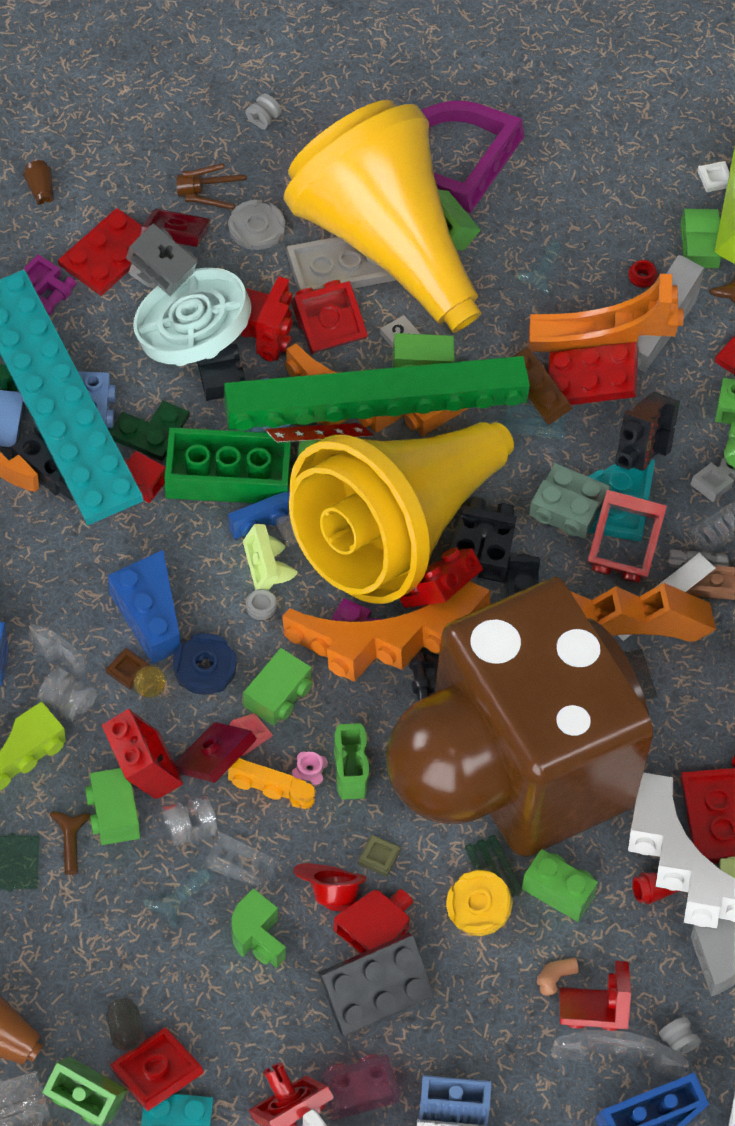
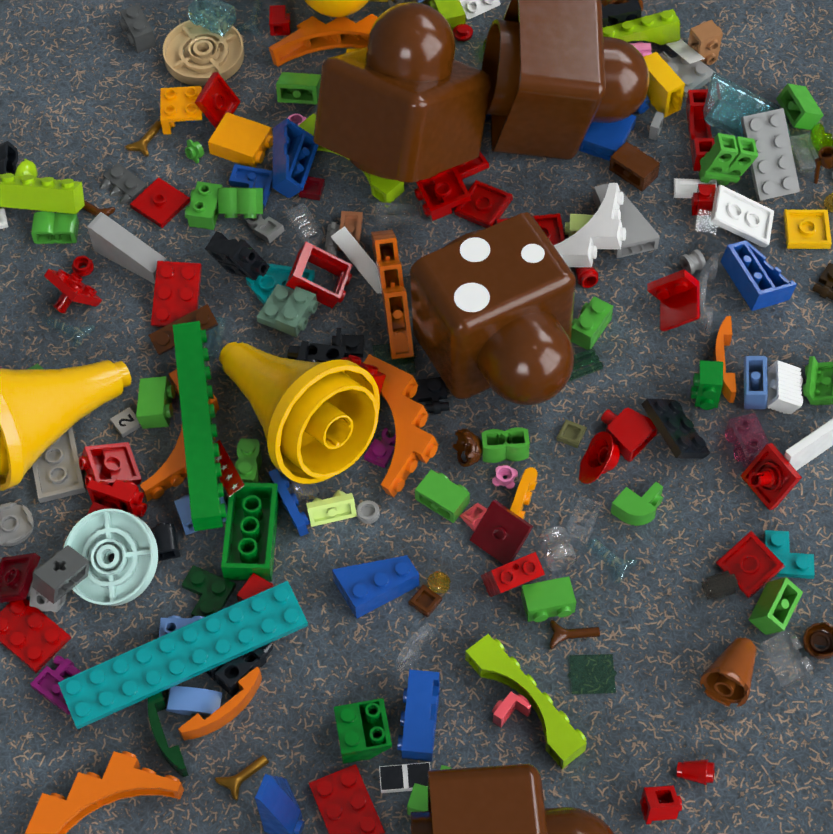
camera: 85 degrees left, 0 degrees up
clear wheel [37,667,98,725] -> none
dark blue plate [173,633,237,695] -> none
yellow tile [446,870,513,936] -> none
orange arch [528,274,684,352] -> none
nougat arm [537,957,579,996] -> none
none -> red plate [44,269,102,314]
none -> reddish brown hair [453,428,482,467]
none -> green brick [691,360,723,410]
none -> orange slope [713,316,736,403]

